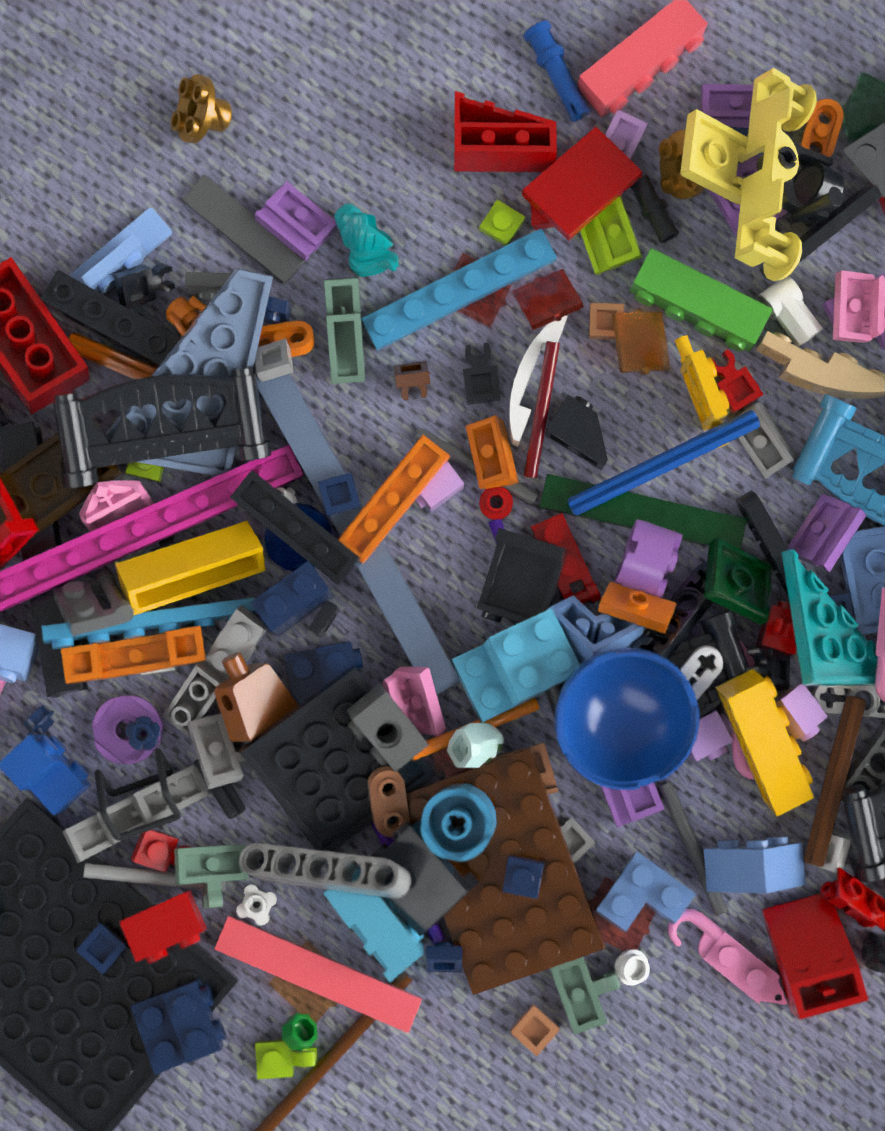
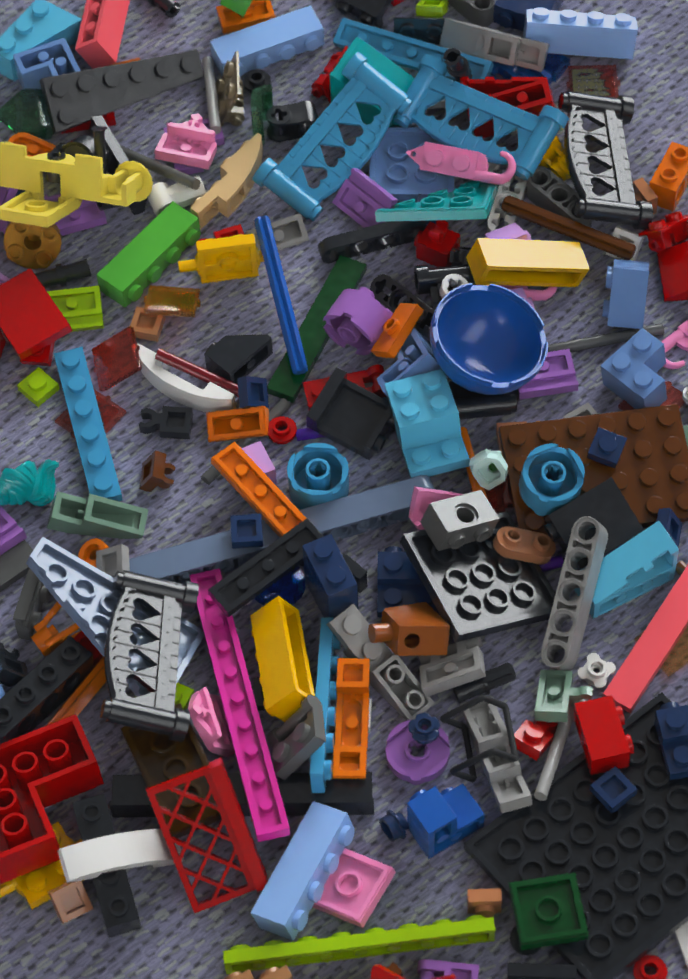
camera: 75 degrees left, 25 degrees down
dark green plate [704,537,772,625] -> none
none -> dark grey bar [120,145,200,190]
none -> dark blue plate [237,376,269,408]
none -> dark azure brick [287,443,350,509]

